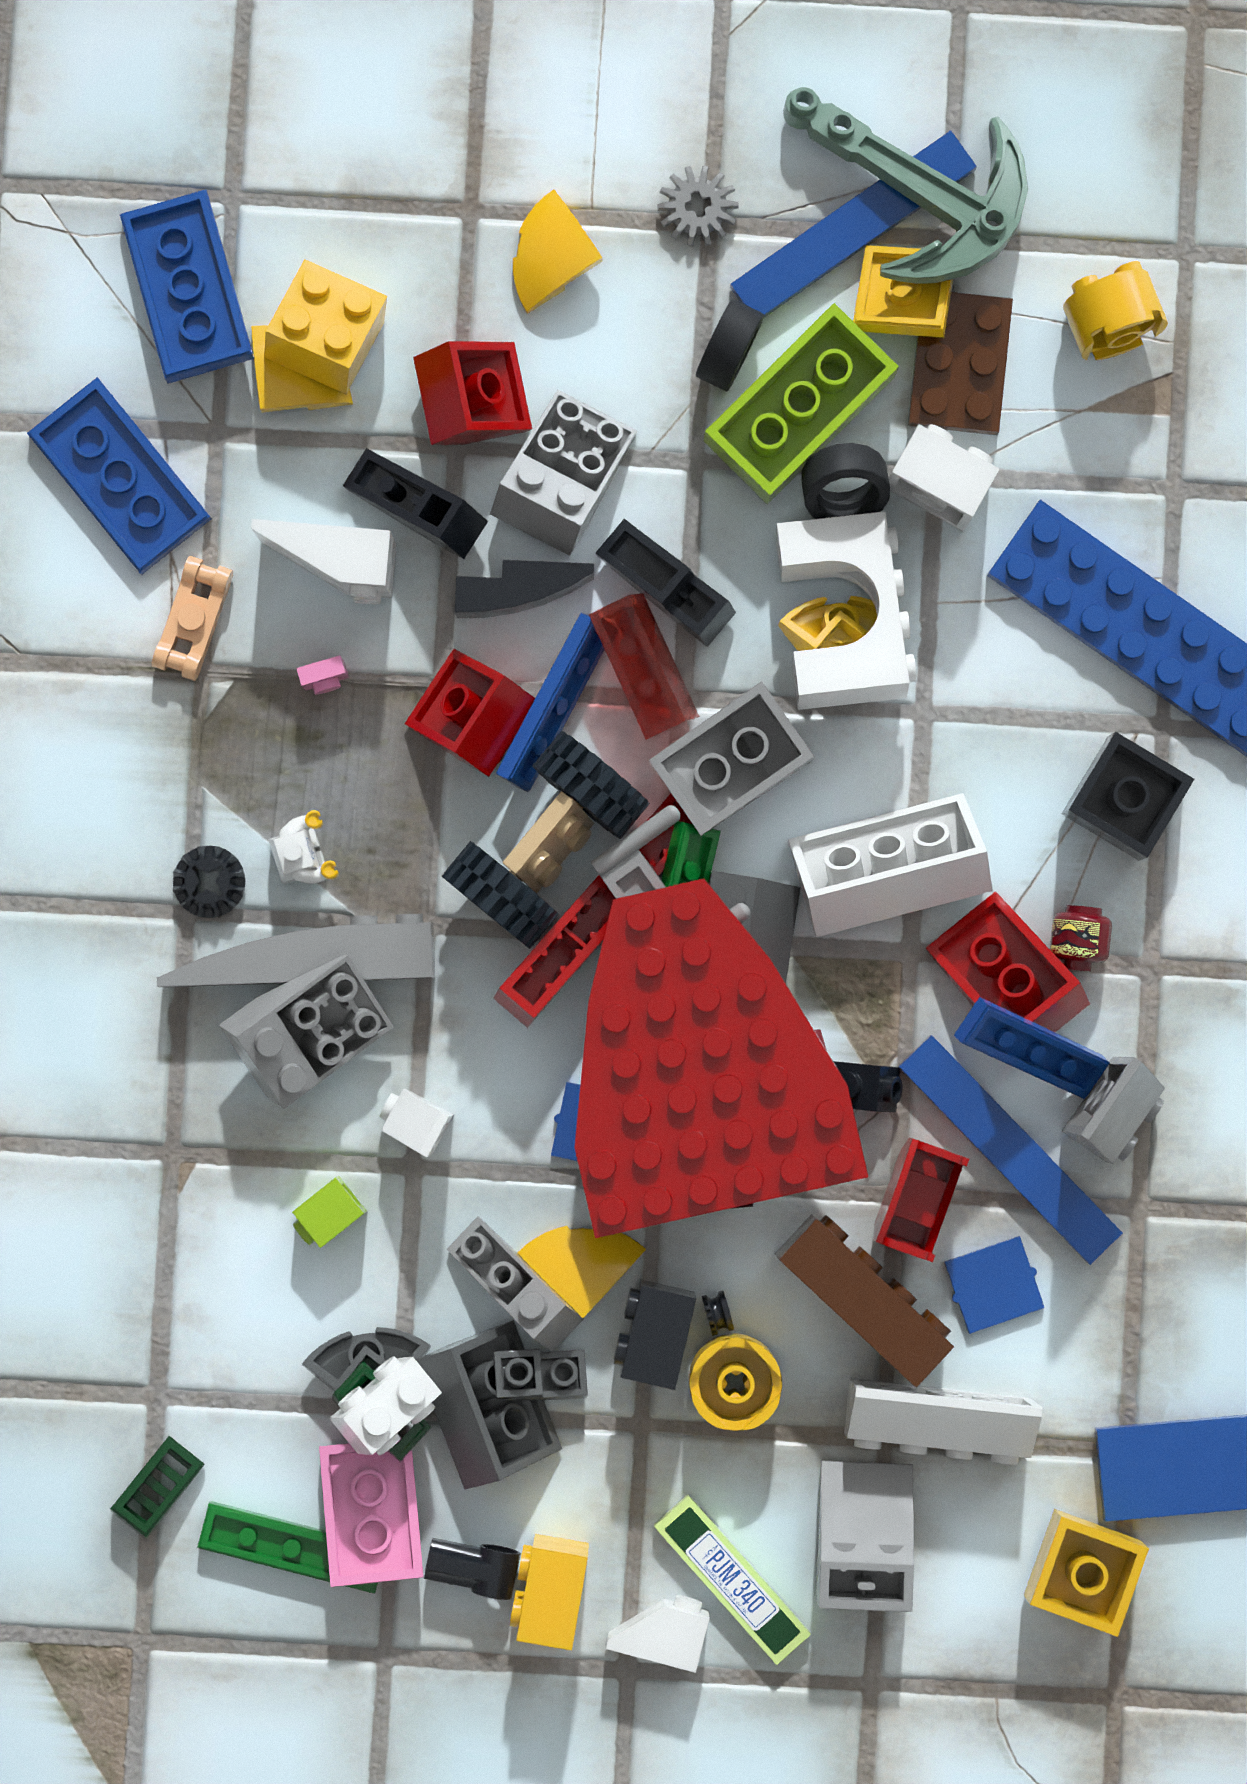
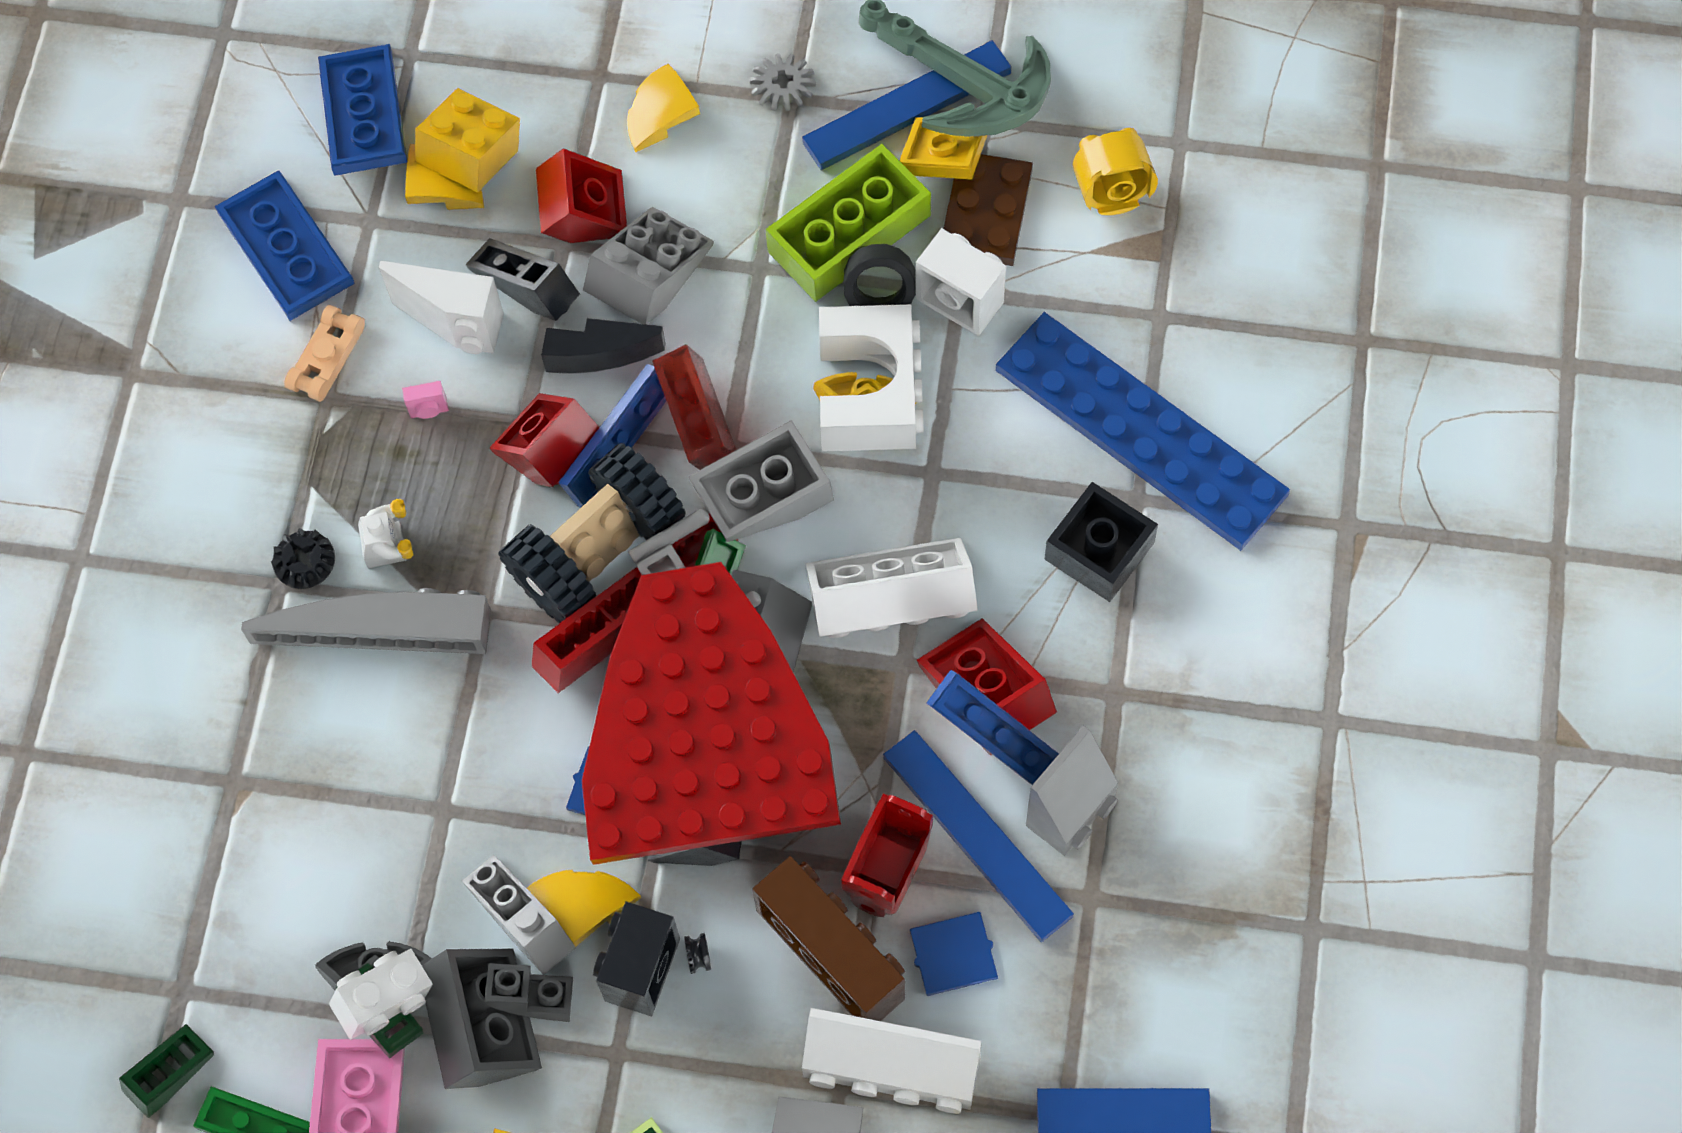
camera: 10 degrees right, 20 degrees down
light grey slope [219,954,394,1109] -> none
lime brick [292,1176,367,1248] -> none
white slope [379,1089,454,1157] -> none
black slope [595,519,736,647] -> none
yellow brick [688,1333,782,1431] -> none
black tyre [695,299,764,392] -> none
black bracket [833,1061,903,1113] -> none
dark red head [1050,905,1112,972] -> none

